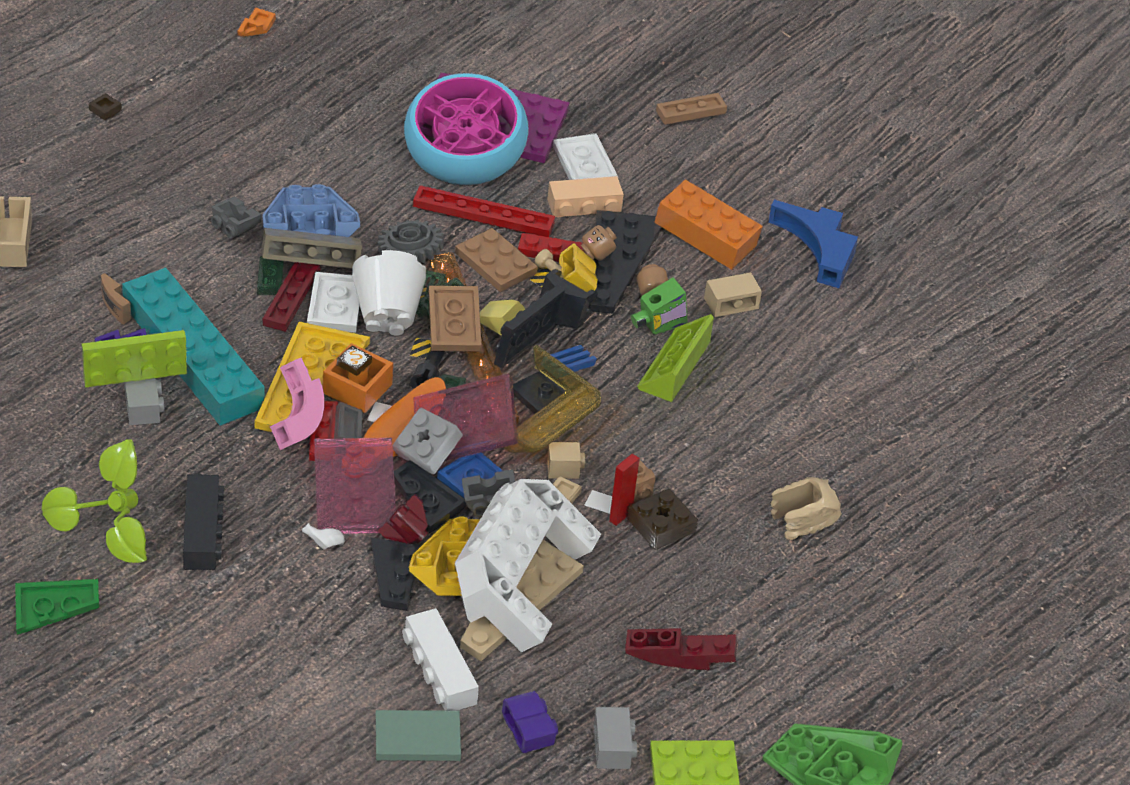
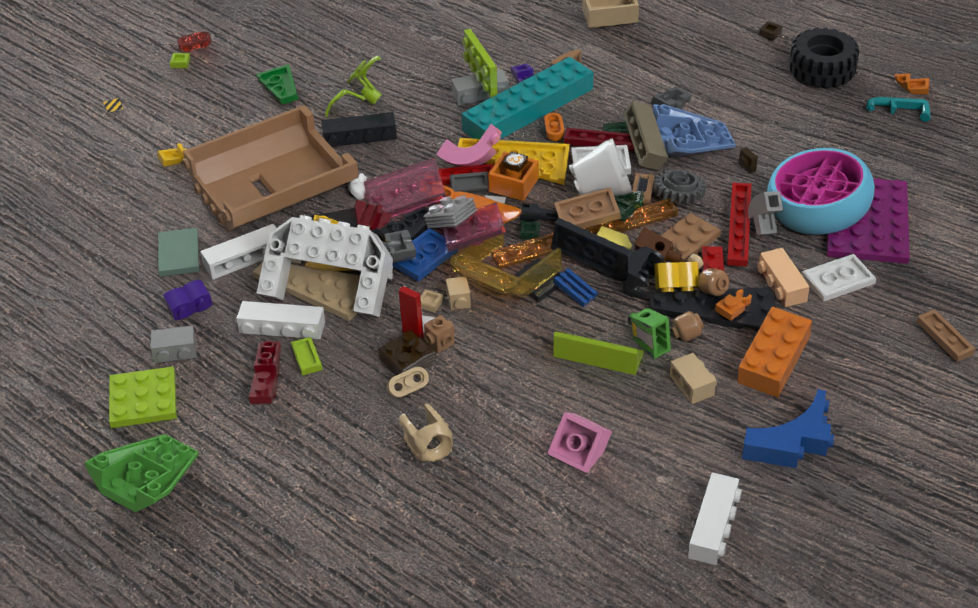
camera: 90 degrees right, 0 degrees up
none -> yellow slope [157,143,187,167]
none -> medium nougat panel [182,105,359,232]
none -> white brick [236,301,325,339]
none -> lime tile [291,337,323,376]
none -> tan plate [387,367,429,398]
none -> orange plate [544,113,564,141]
none -> bright pink slope [547,412,612,473]
none -> reddish brown torso [634,227,682,264]
none -> white brick [688,473,742,565]
none -> orange plate [715,289,752,321]
none -> dark brown plate [739,147,758,174]
none -> light grey brick [748,191,783,236]
none -> black tyre [789,28,859,88]
none -> teal piece [866,97,931,122]

